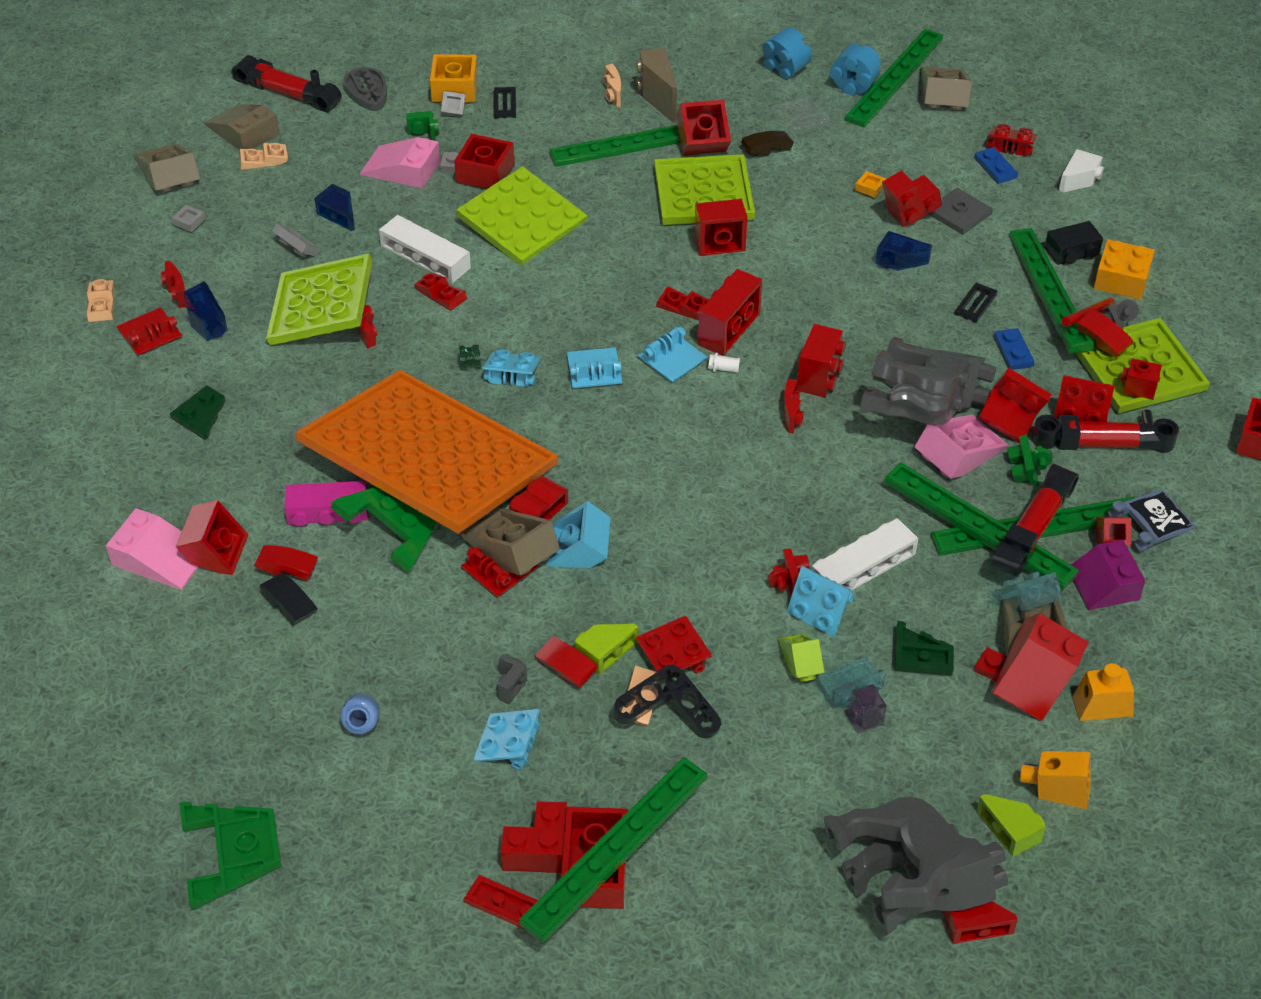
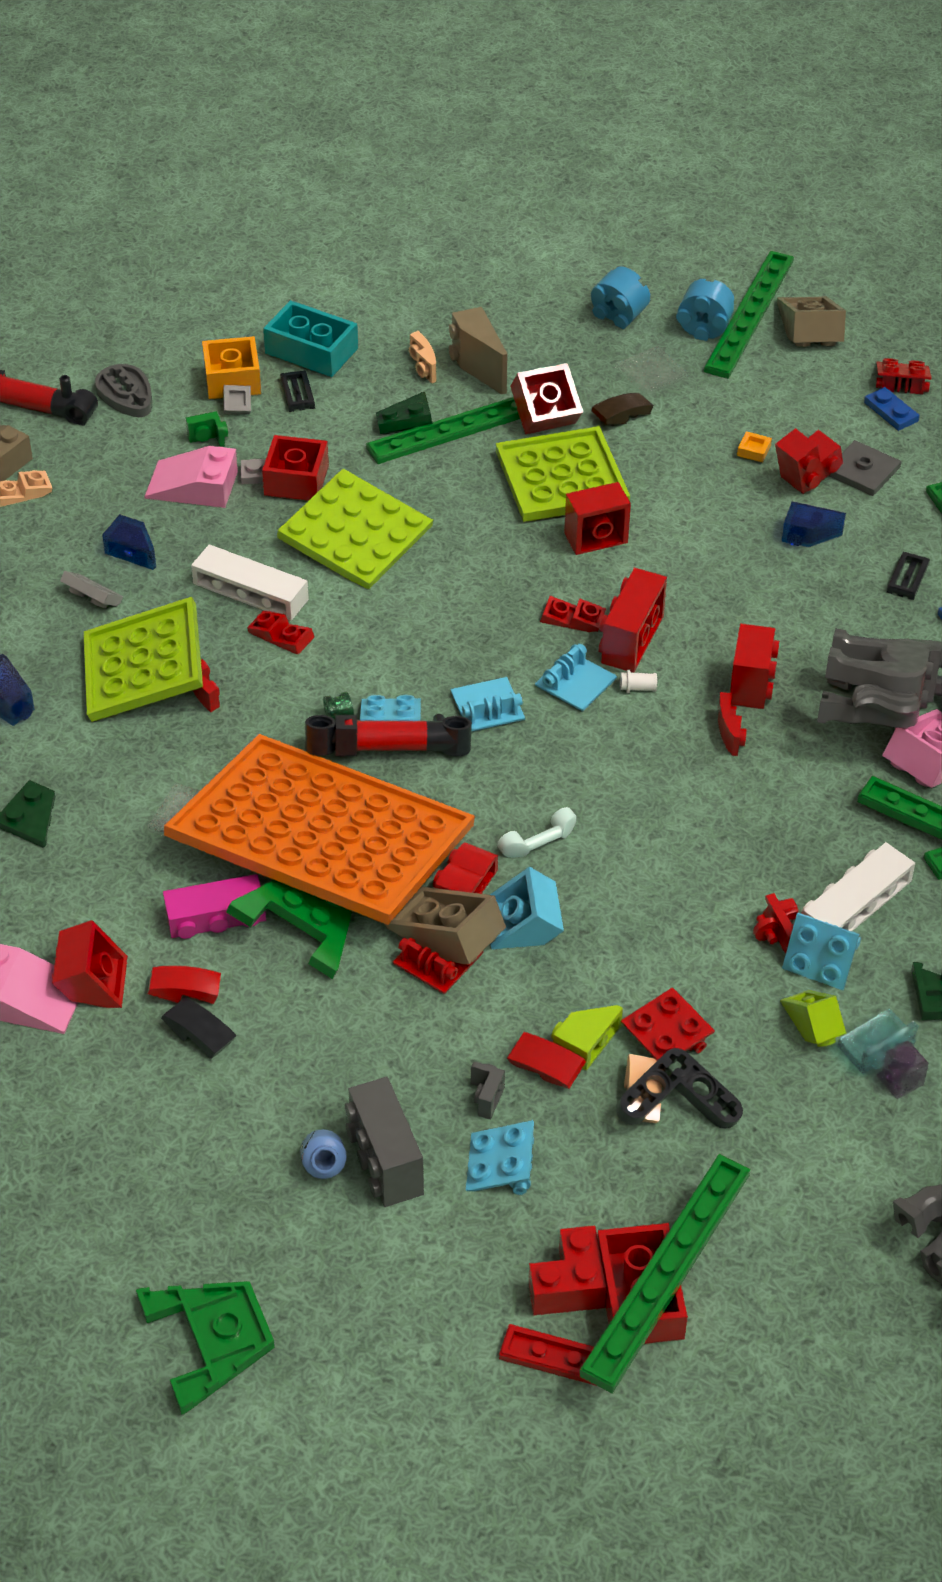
camera: 10 degrees left, 0 degrees up
none -> teal brick [263,300,358,377]
none -> black piece [305,714,472,757]
none -> dark grey brick [345,1076,424,1207]
none -> dark green wing [376,392,433,434]
none -> light aqua bar [497,807,576,858]

